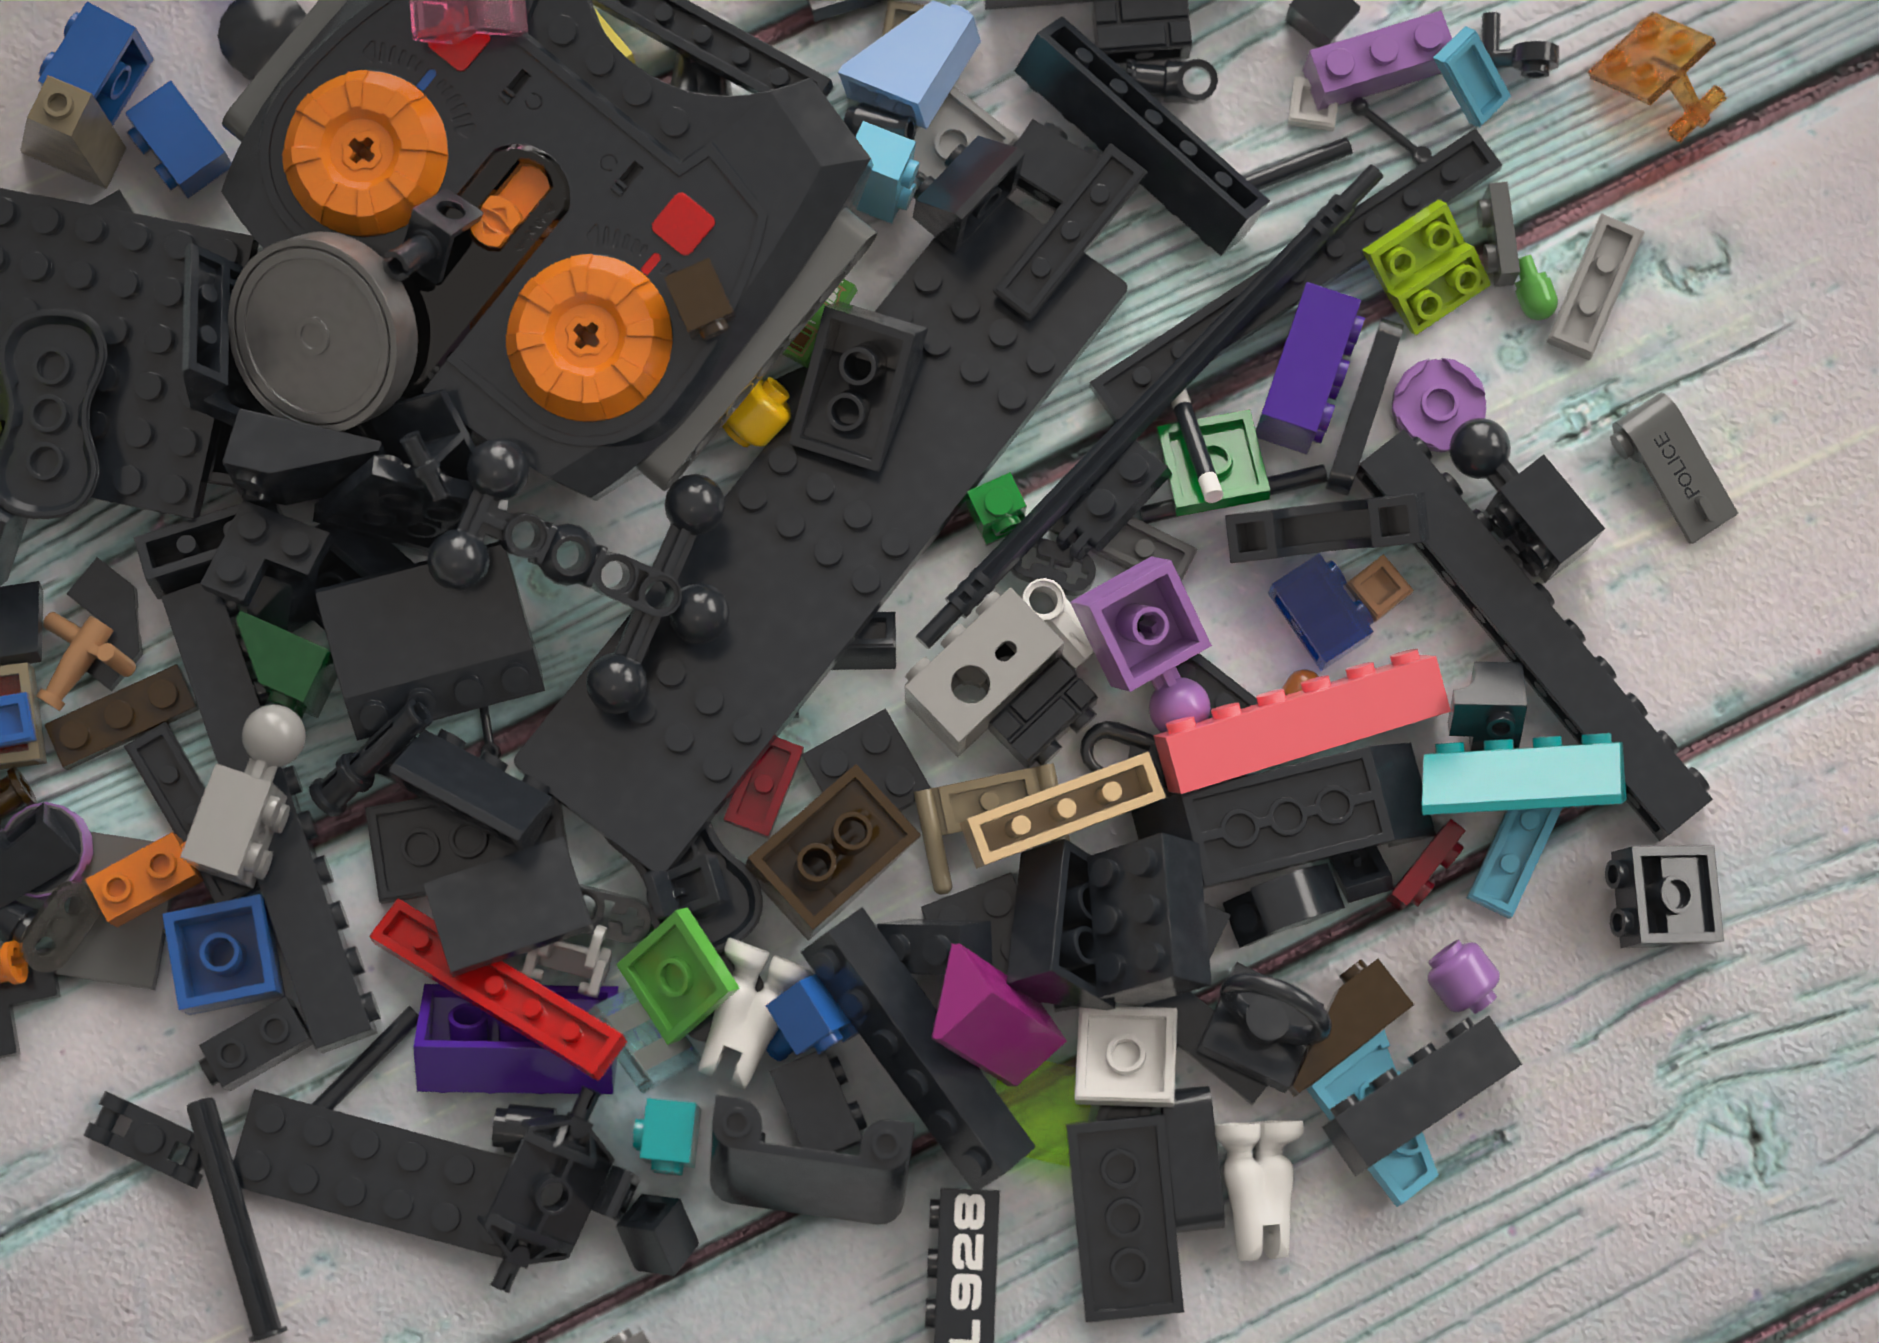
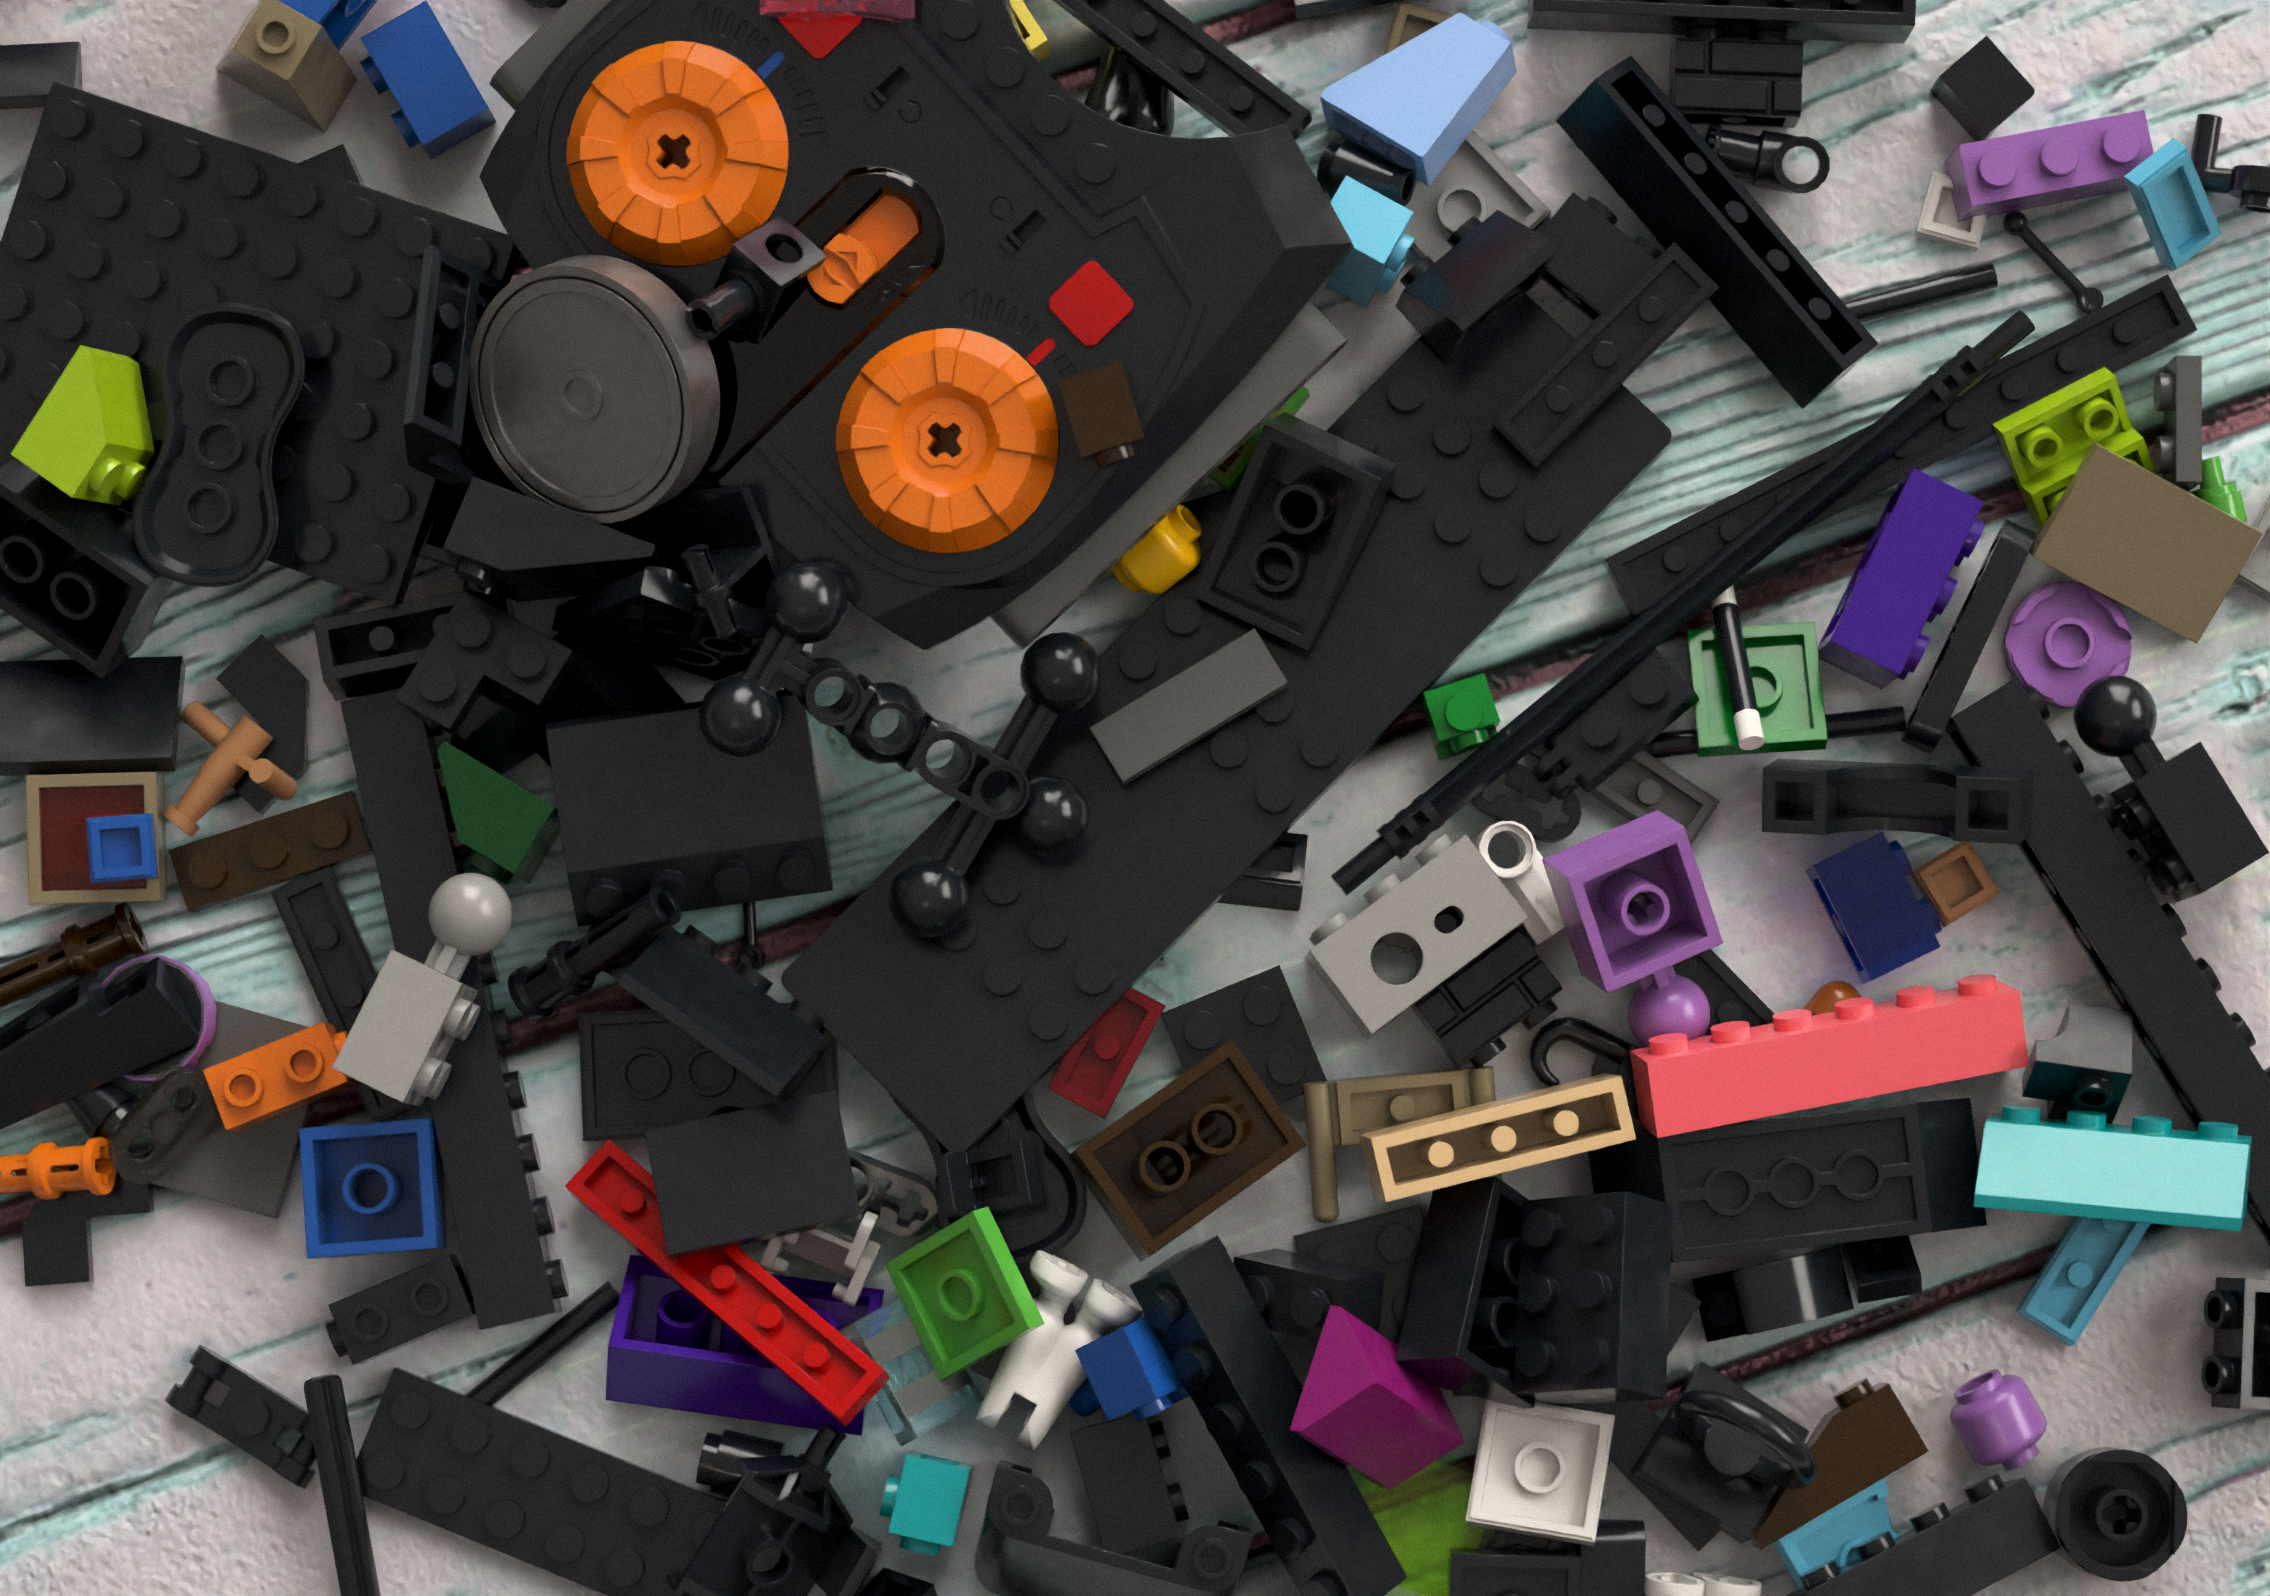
camera: 10 degrees right, 5 degrees up
dark red plate [1386,819,1466,911] -> none
none -> dark grey tile [1090,628,1288,785]
none -> dark tan tile [2029,442,2263,644]
none -> black brick [2043,1447,2187,1581]

